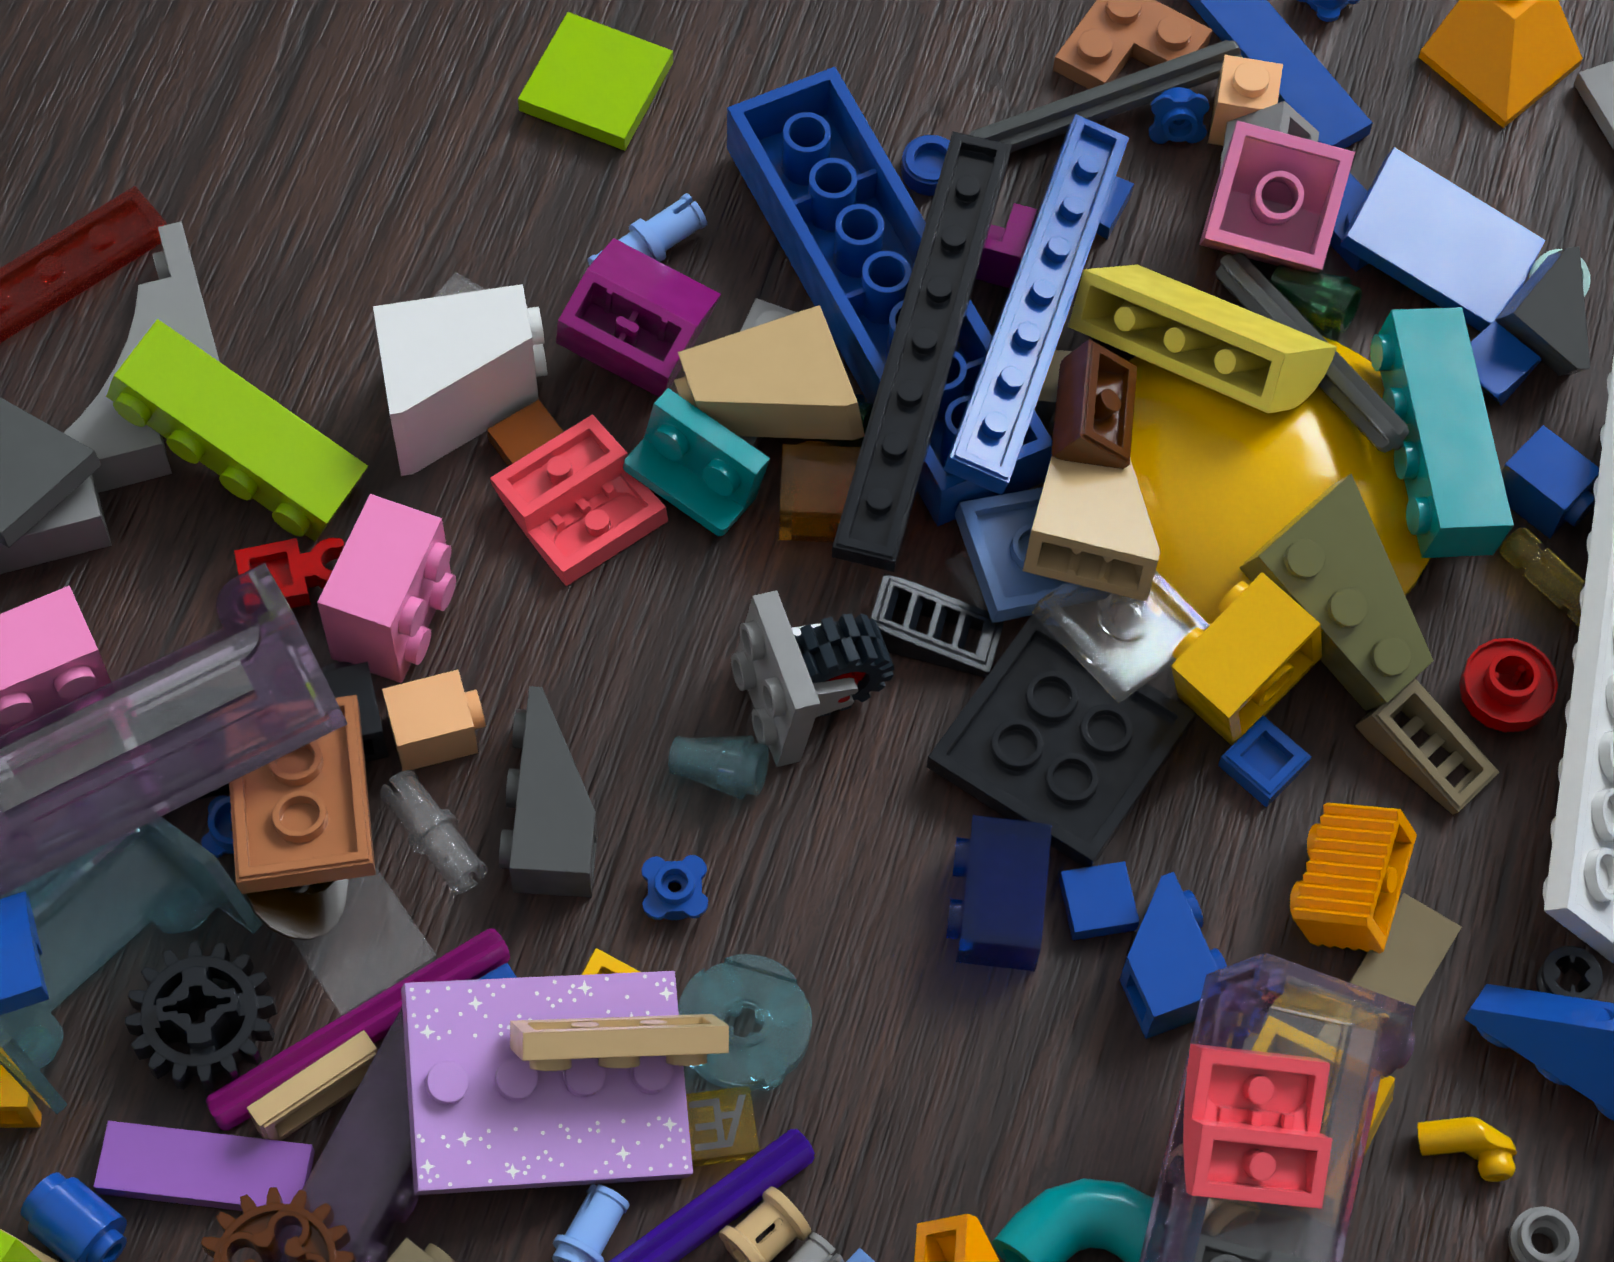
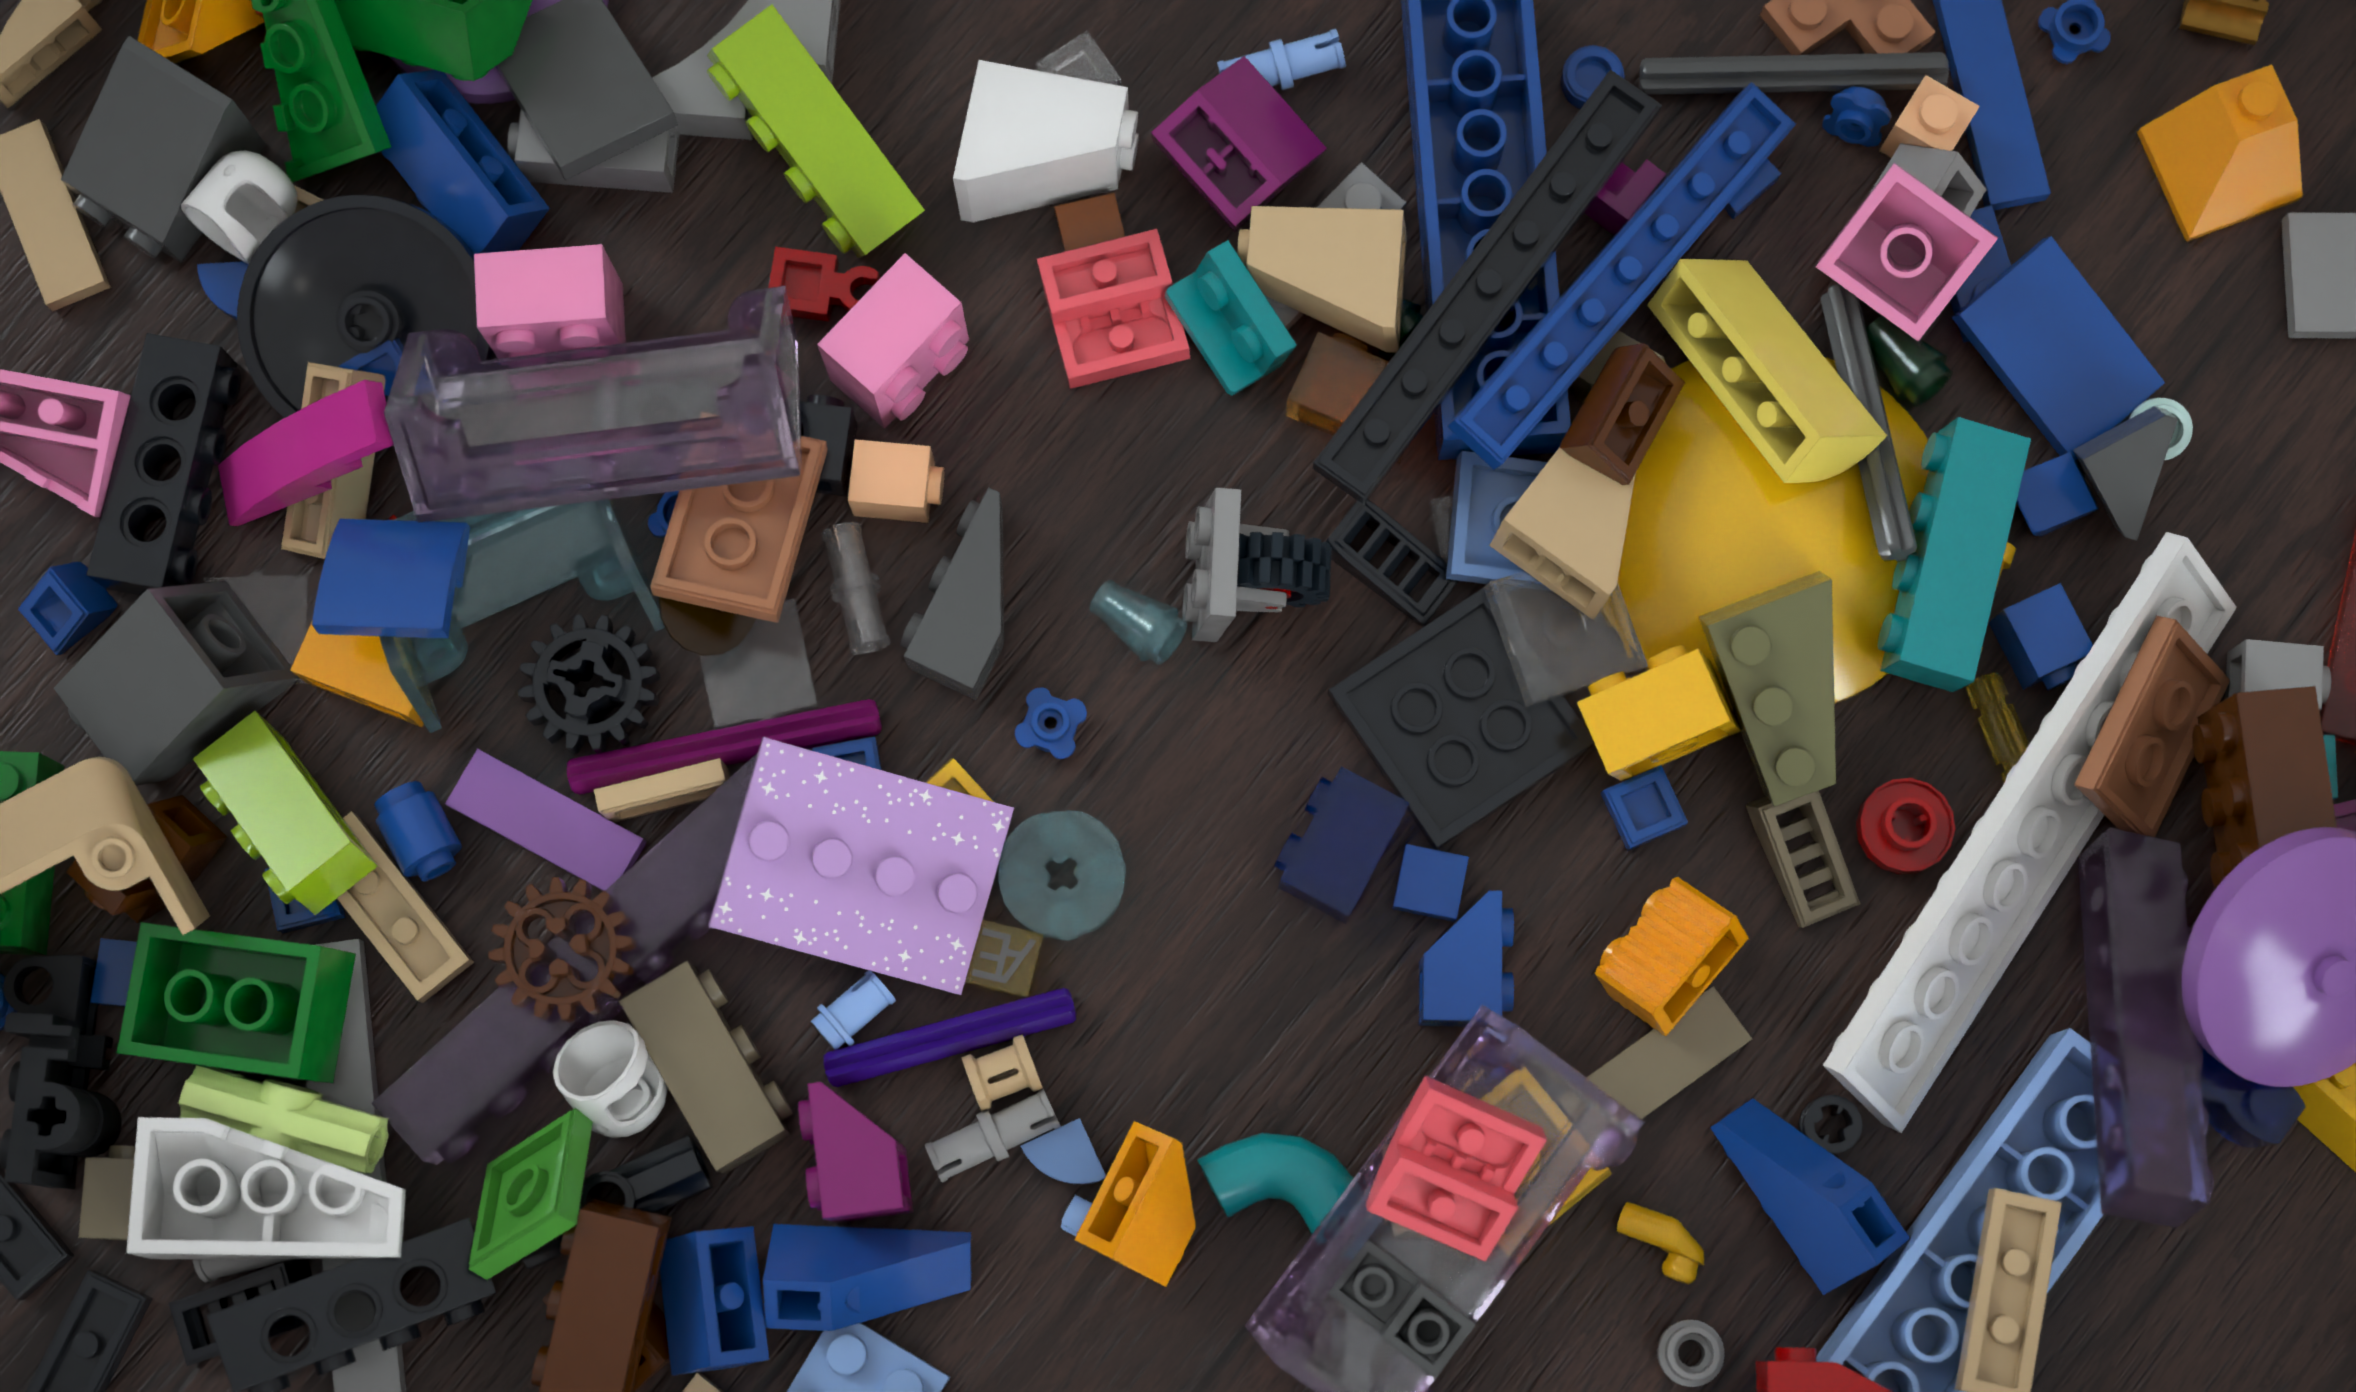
camera: 25 degrees right, 15 degrees up
tan plate [510,1014,729,1071] -> none

